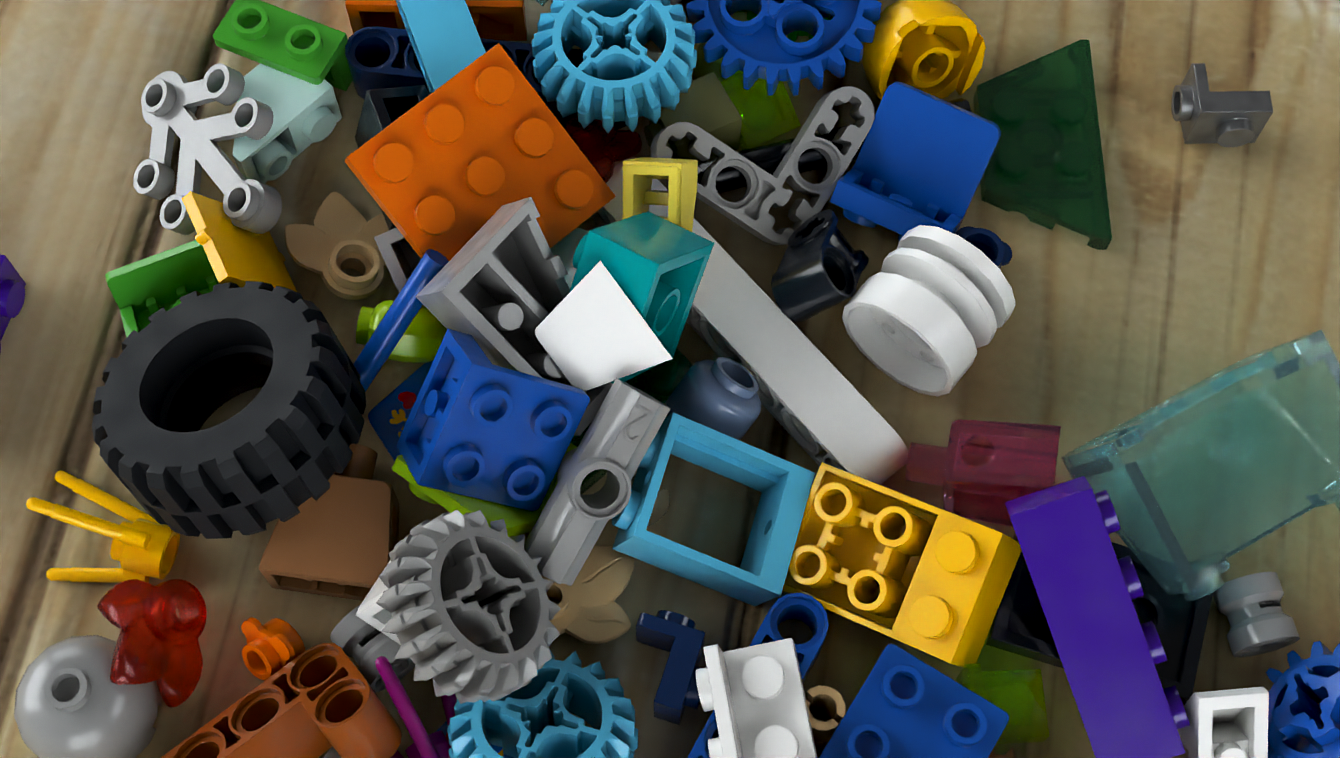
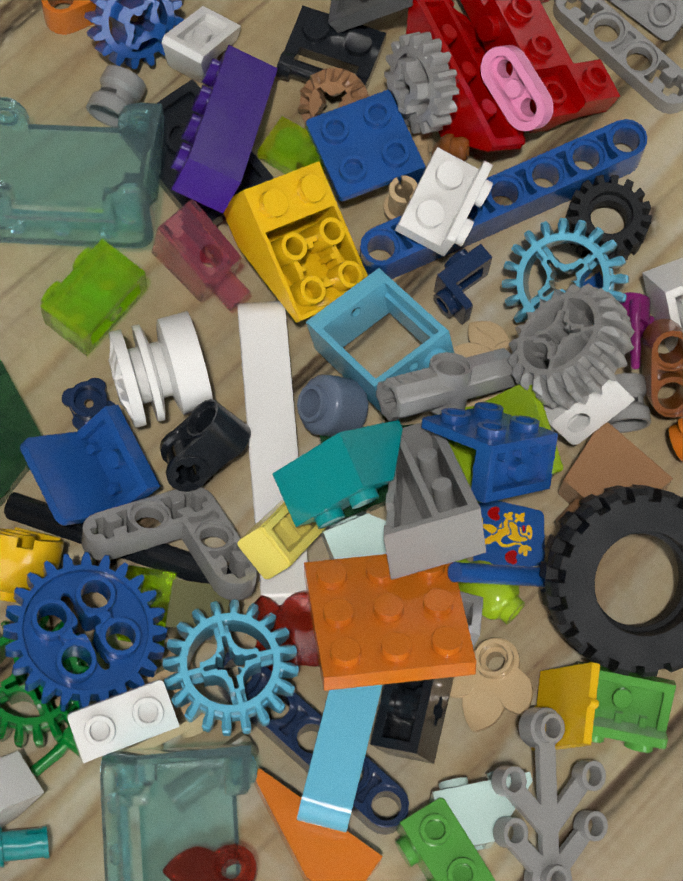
camera: 150 degrees left, 5 degrees up
white sticker [535,260,673,391] -> none
none -> clear neon green brick [40,239,147,356]

